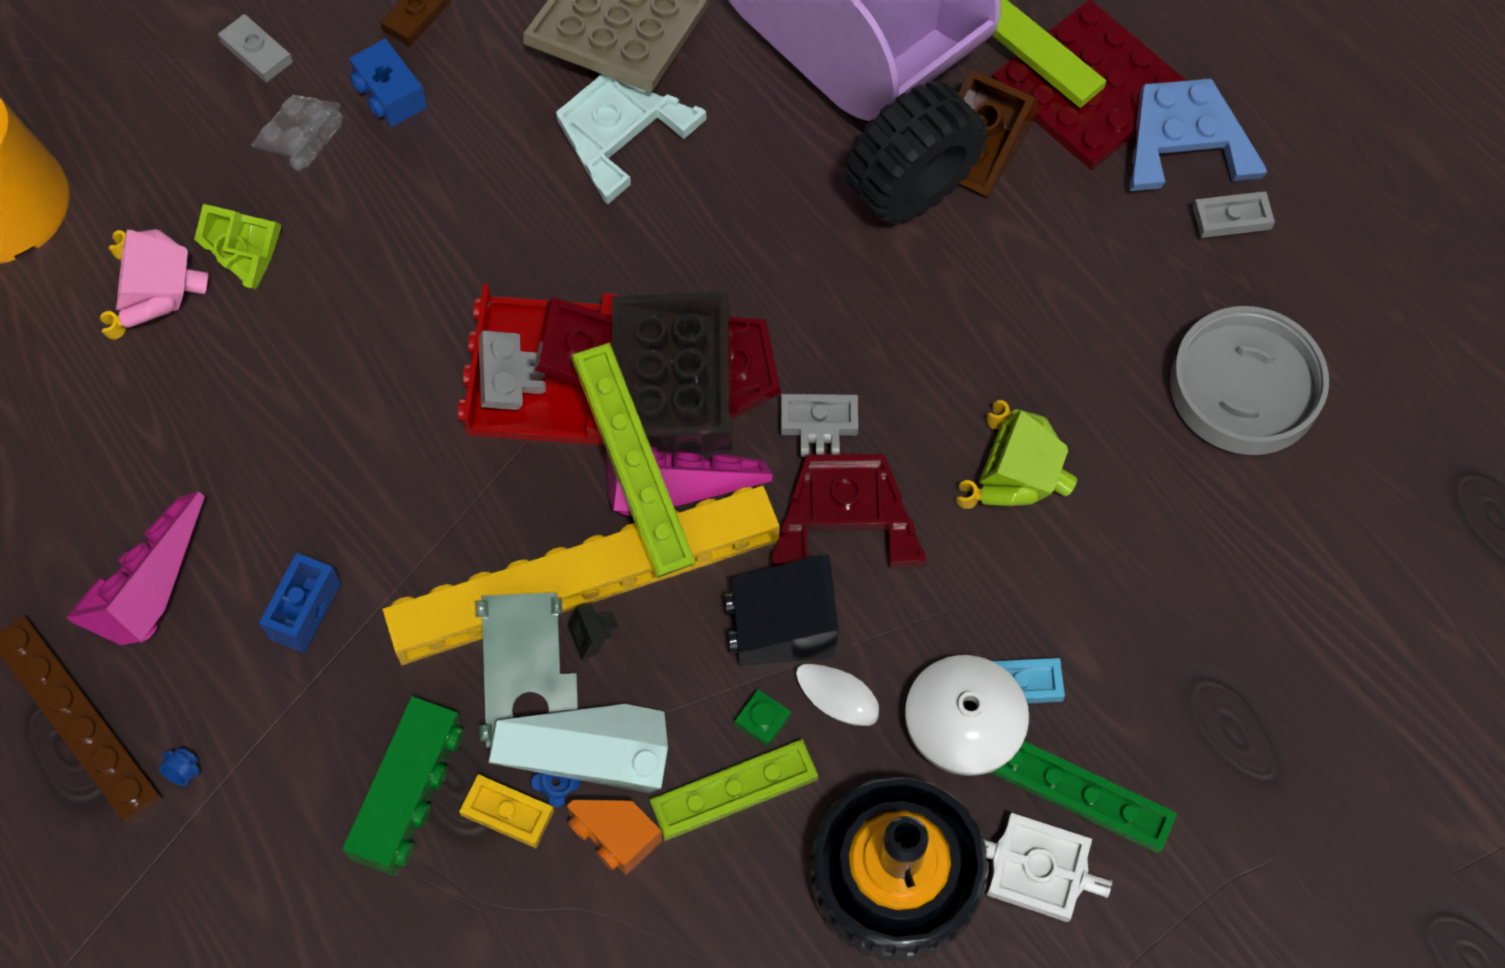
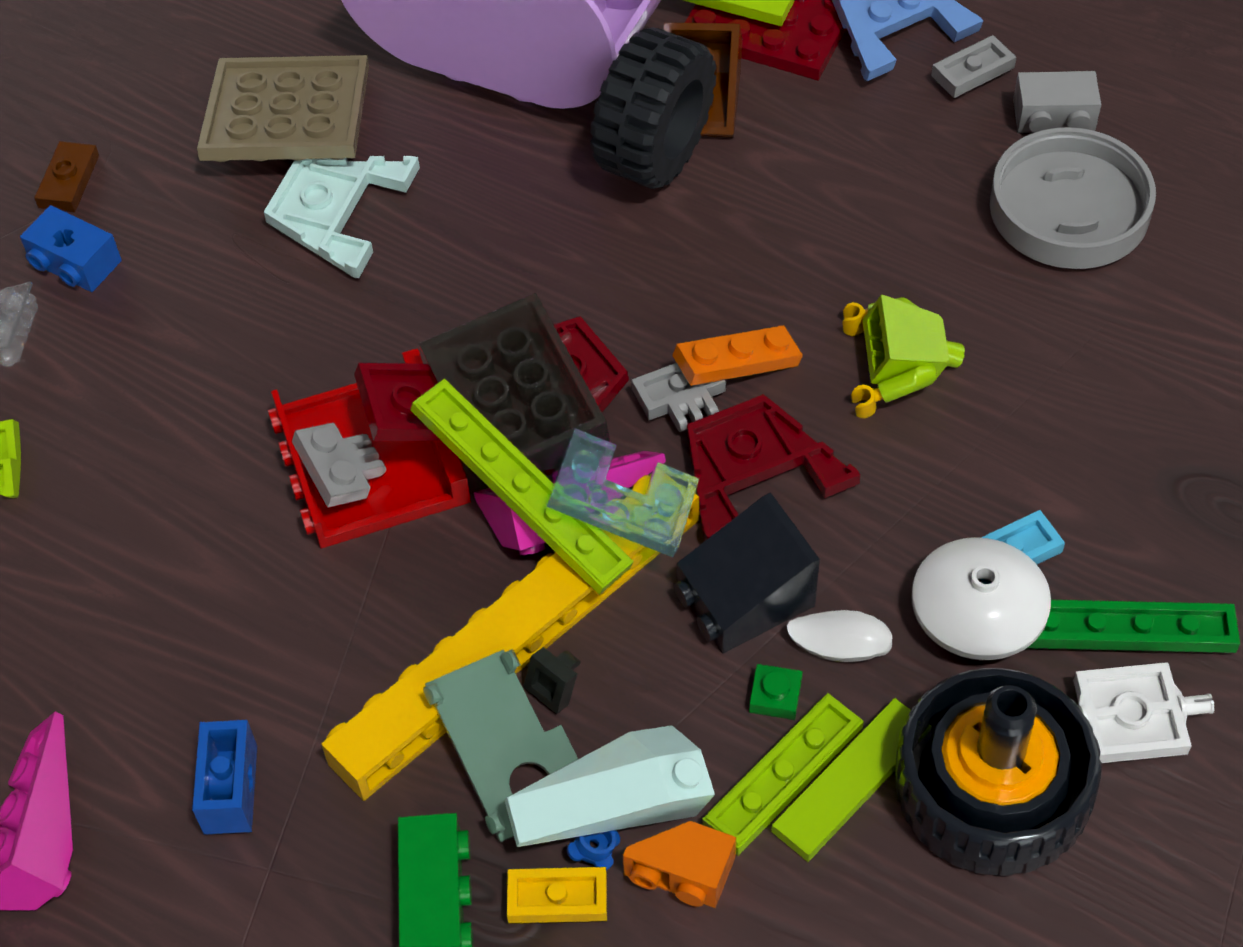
camera: 20 degrees left, 10 degrees down
none -> clear light blue plate [546,428,699,558]
none -> orange plate [672,325,803,386]
none -> lime tile [771,698,931,862]
none -> light grey brick [1013,71,1101,133]

